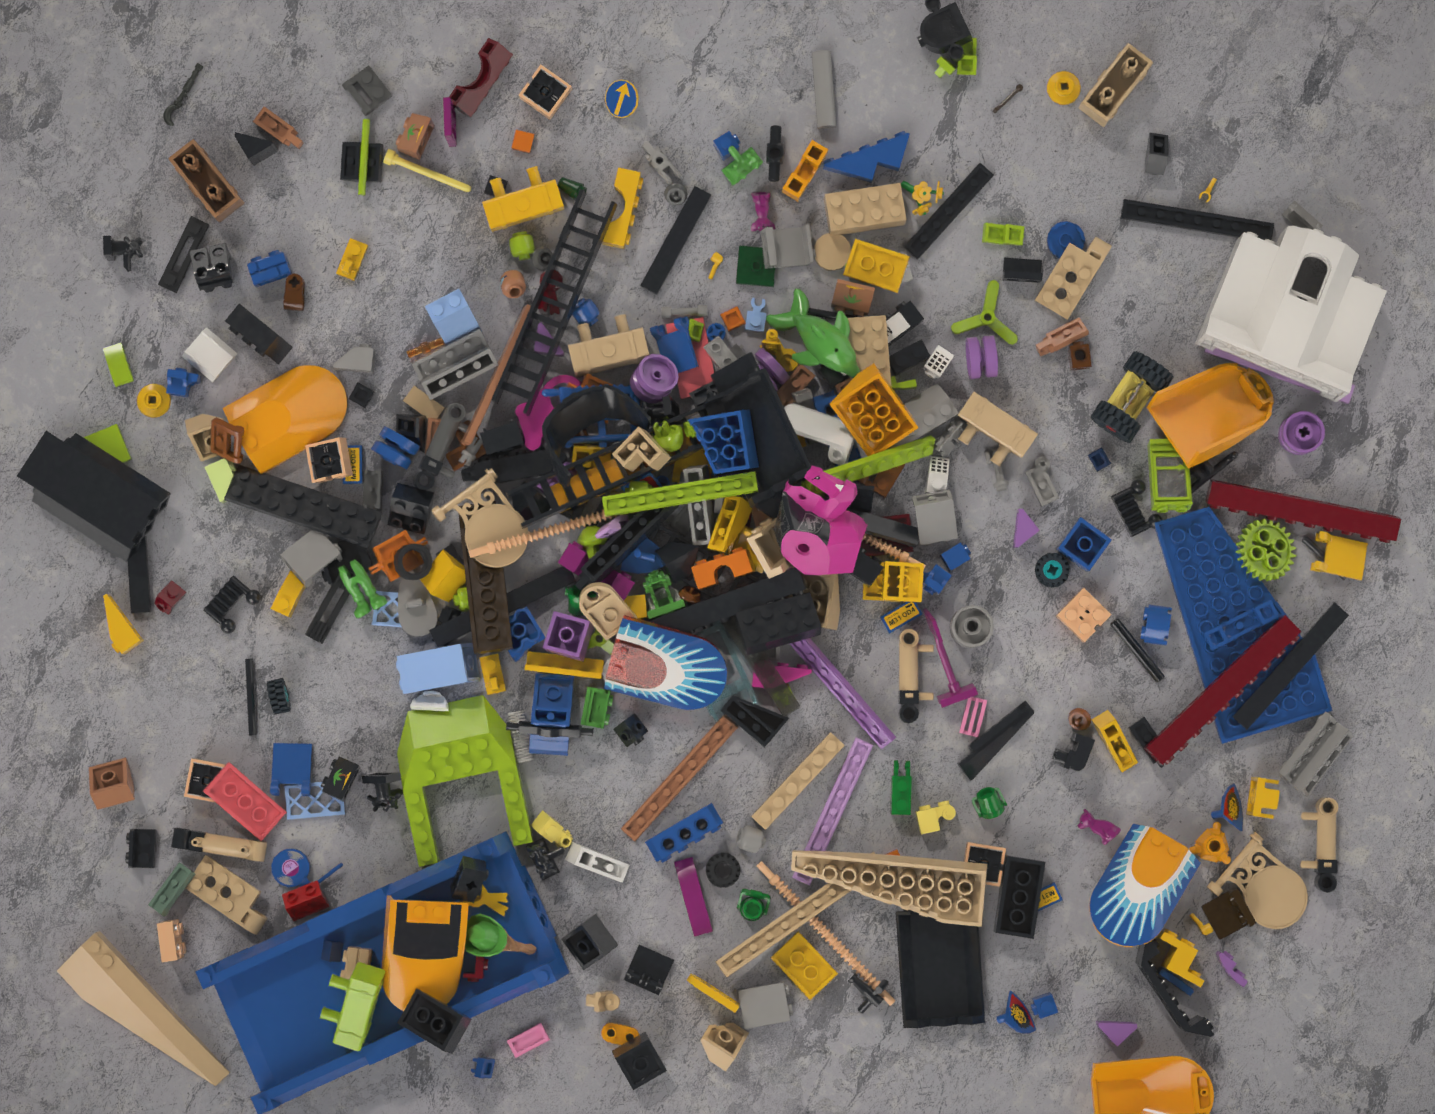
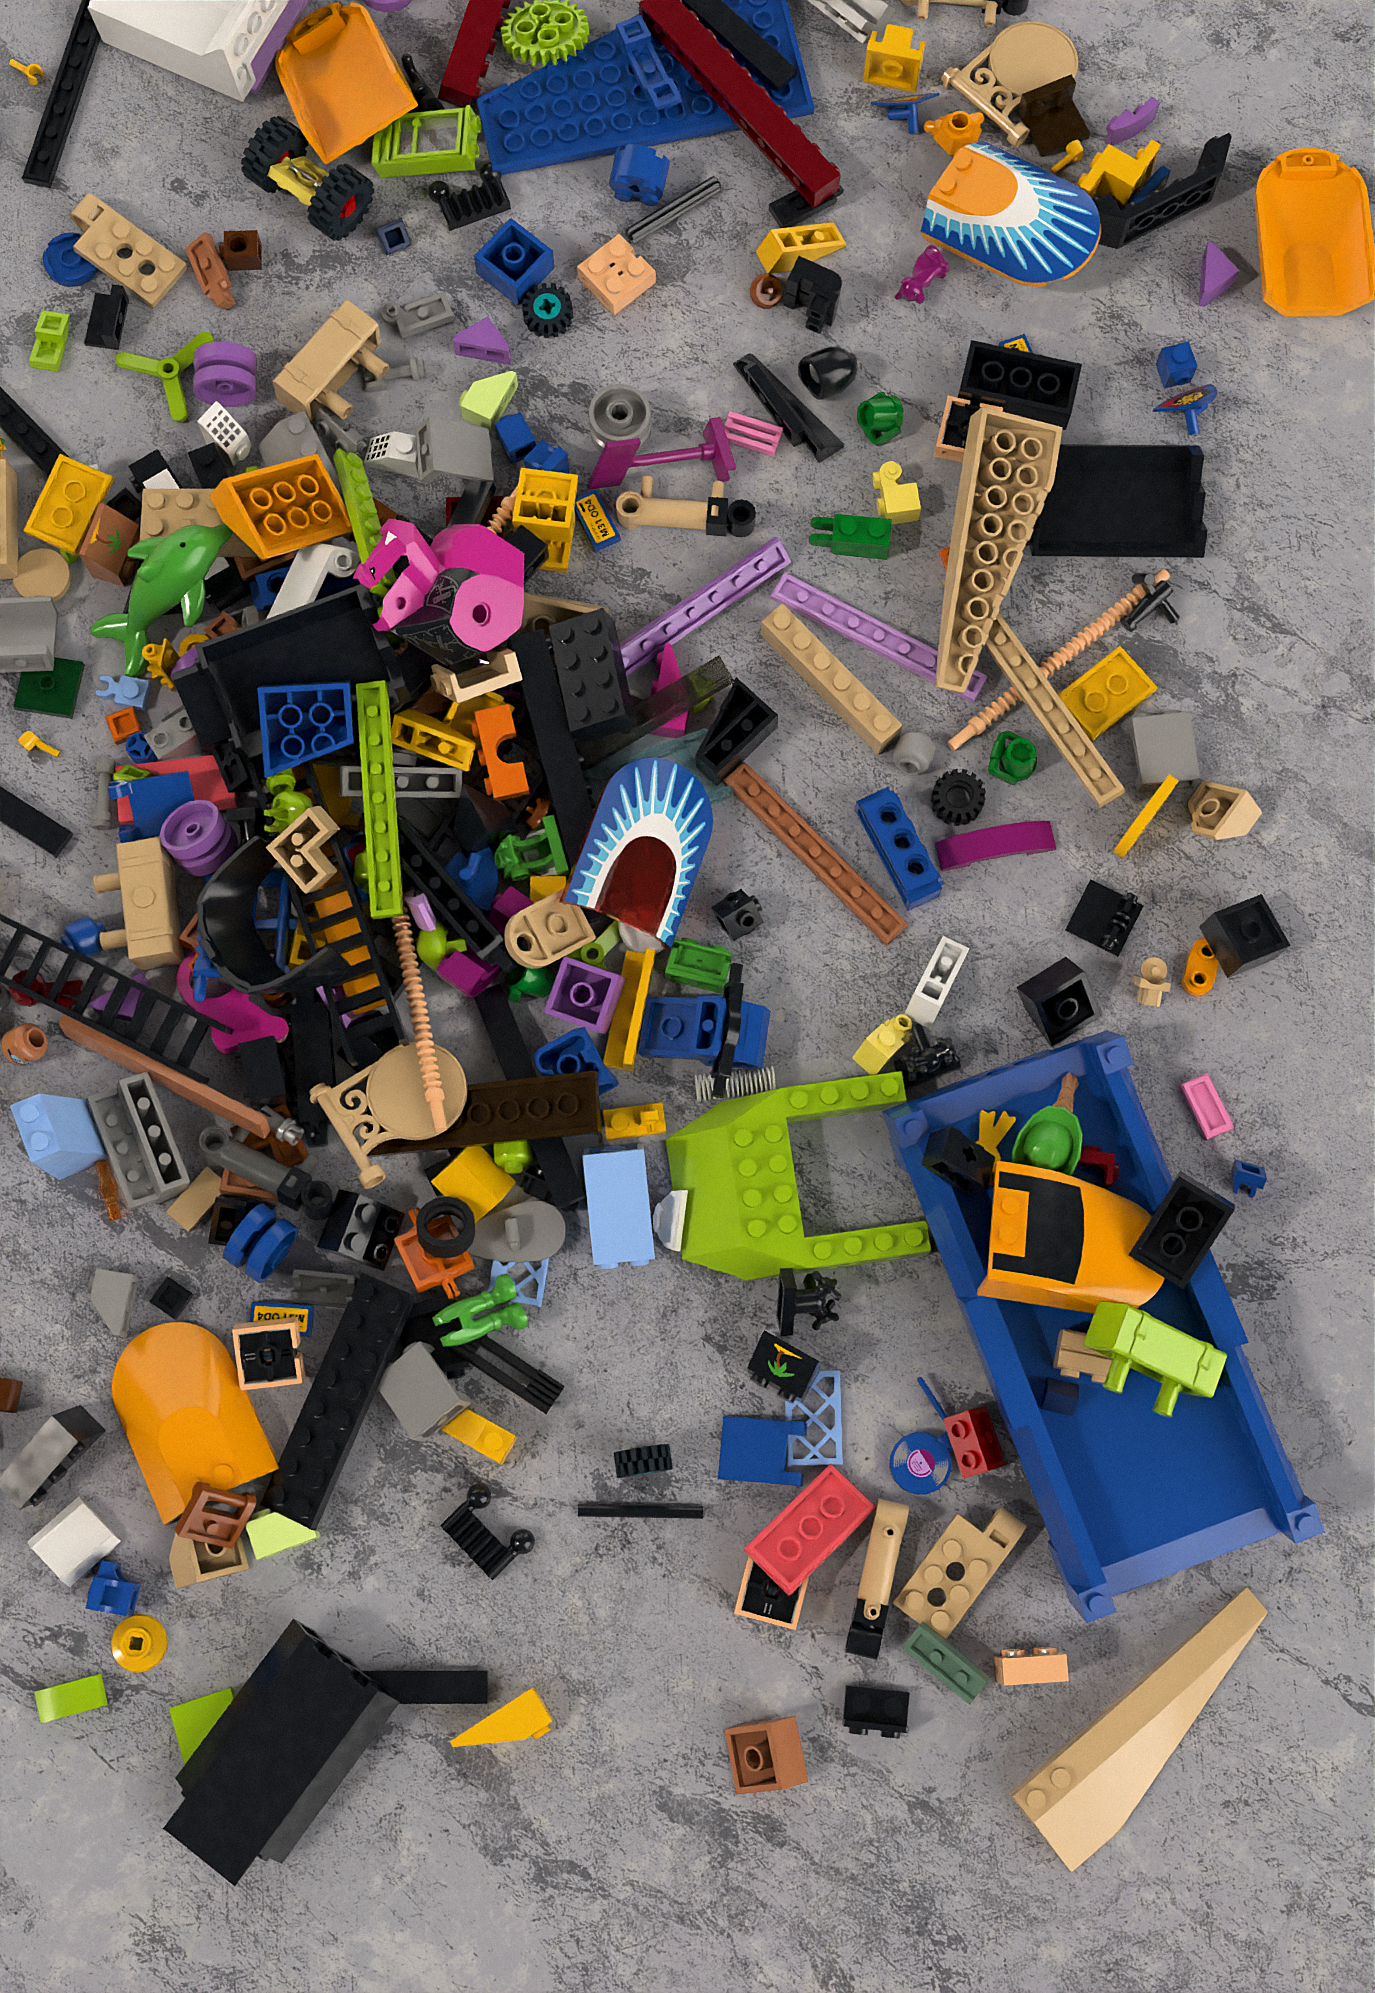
camera: 85 degrees left, 10 degrees down
dark red bracket [154,580,186,615] -> none
none -> black tile [106,487,142,521]
none -> yellowish green slope [459,371,518,432]
none -> black piece [798,347,858,400]

